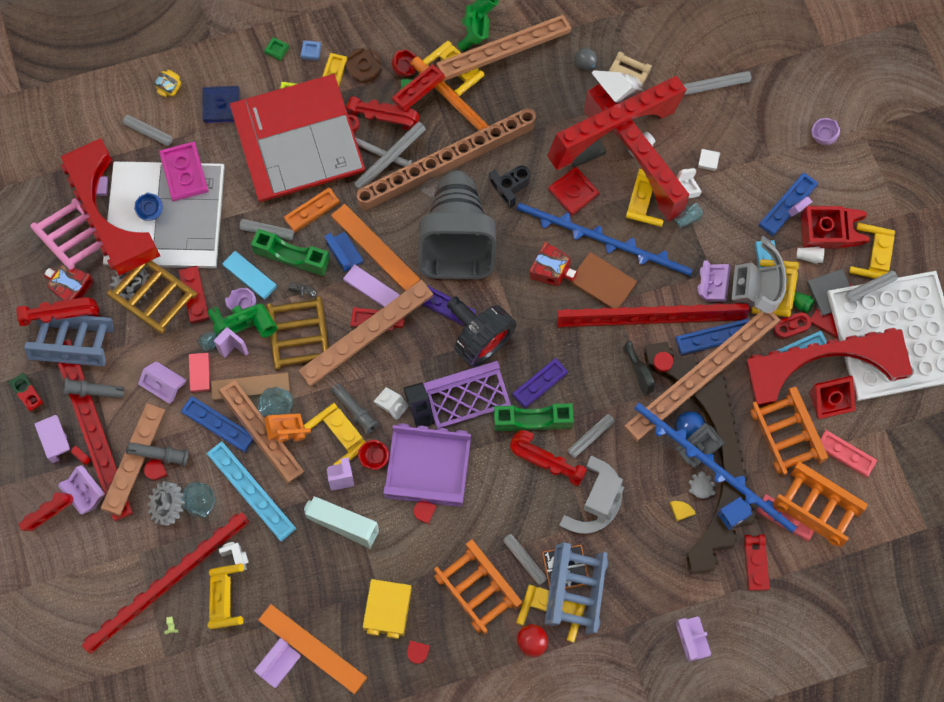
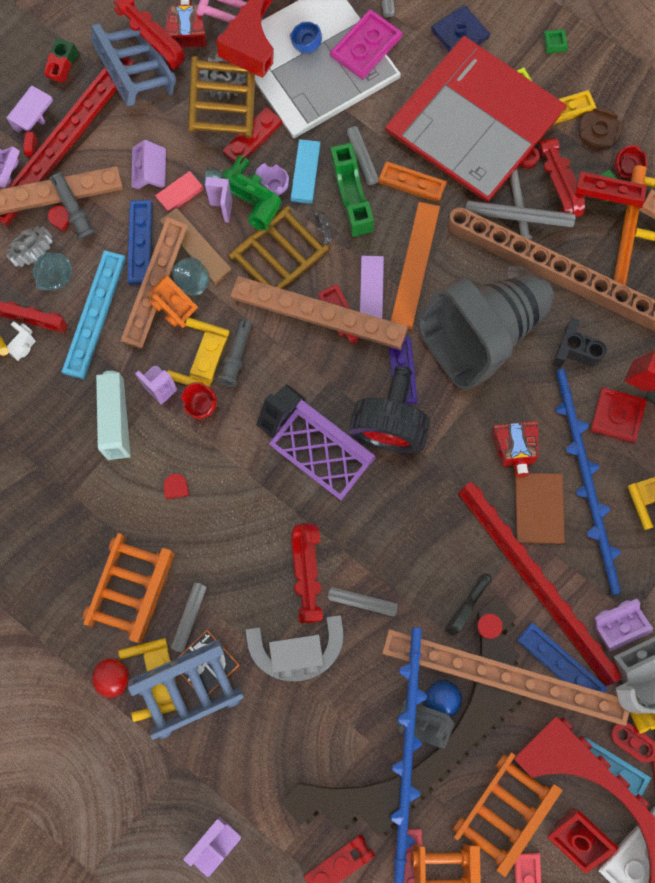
camera: 60 degrees right, 5 degrees up
dark grey pin [63,377,124,399] -> none
medium blue tile [301,41,321,61] -> none
blue panel [324,232,363,273] -> none
yellow brick [363,579,412,639] -> none
white bracket [374,387,408,420] -> none
medium lavender panel [383,423,471,507] -> none
red tile [407,641,430,664] -> none
green arch [494,403,574,431] -> none
dark purple tile [512,358,568,409] -> none
yellow tile [669,501,696,522] -> none
light grey piece [689,471,716,499] -> none
blue brick [718,497,752,530] -> none

